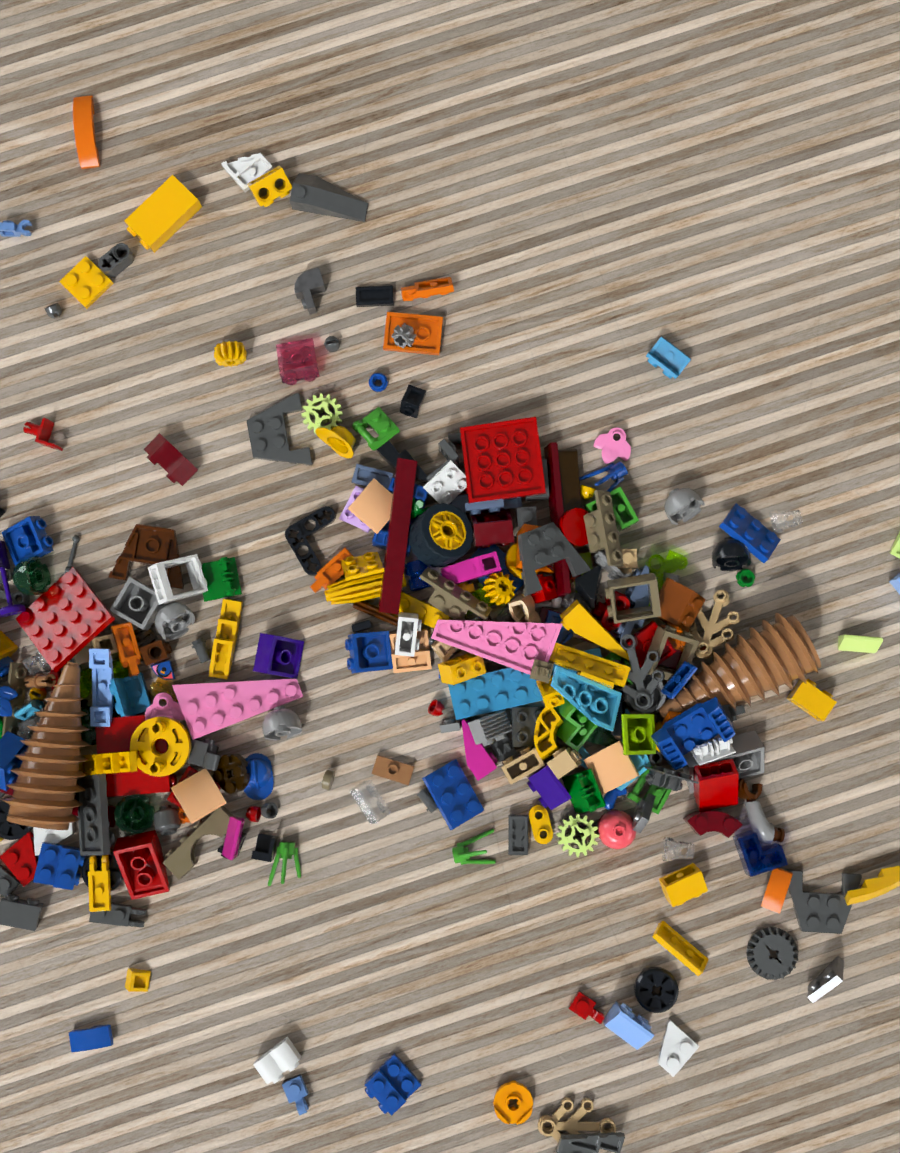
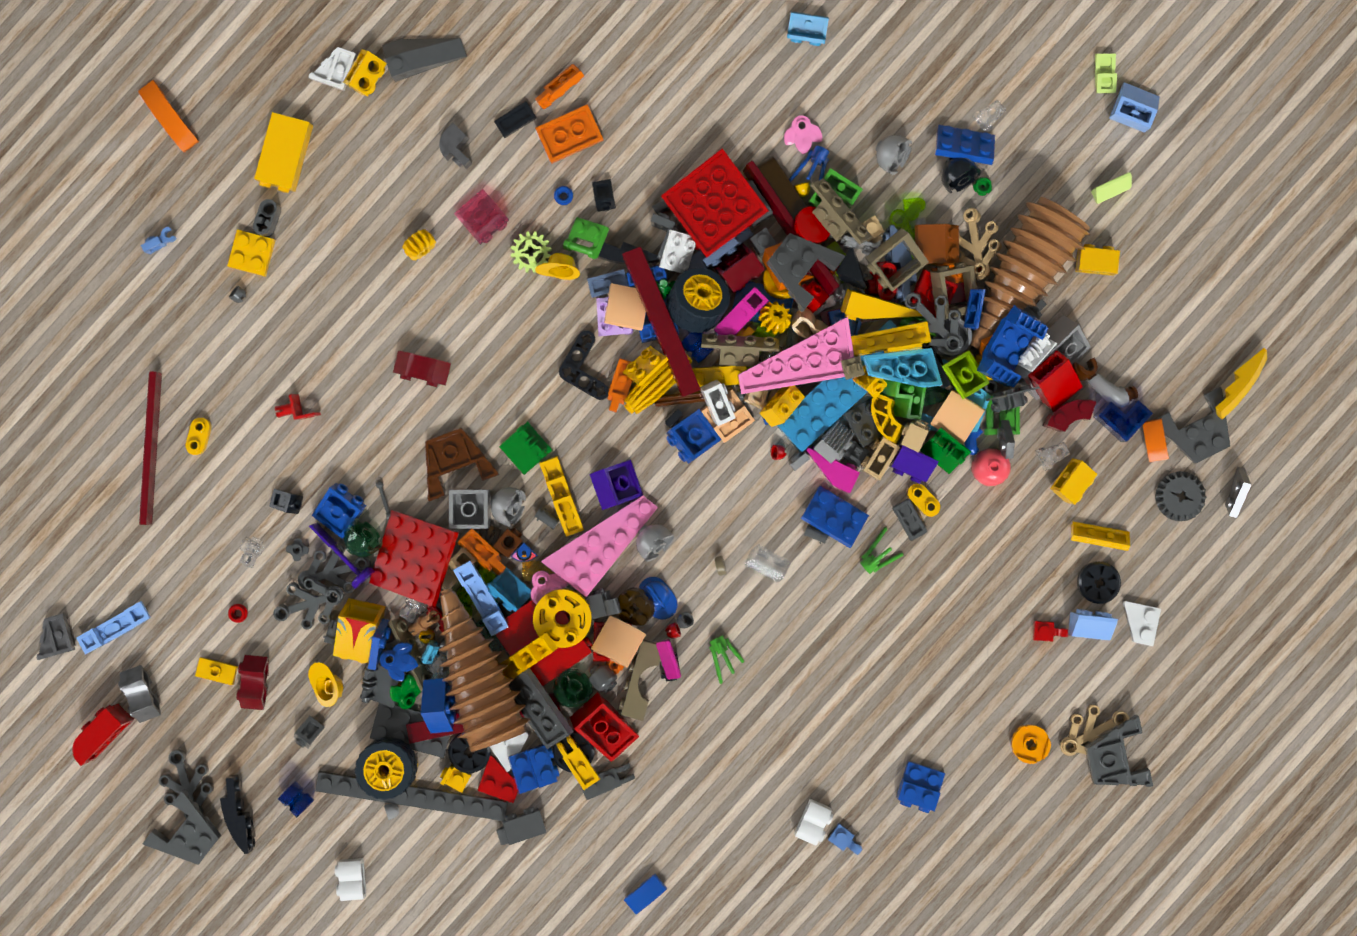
camera: 30 degrees left, 5 degrees up
yellow slope [125,968,151,992] -> none
white window [148,554,208,605] -> none
dark grey wing [247,393,313,466] -> none
black panel [251,833,278,862] -> none
dark grey hinge [324,336,340,352] -> none
medium nougat plate [372,755,414,785] -> none
light grey gear [391,323,417,348] -> none
yellowish green gear [556,813,599,857] -> none

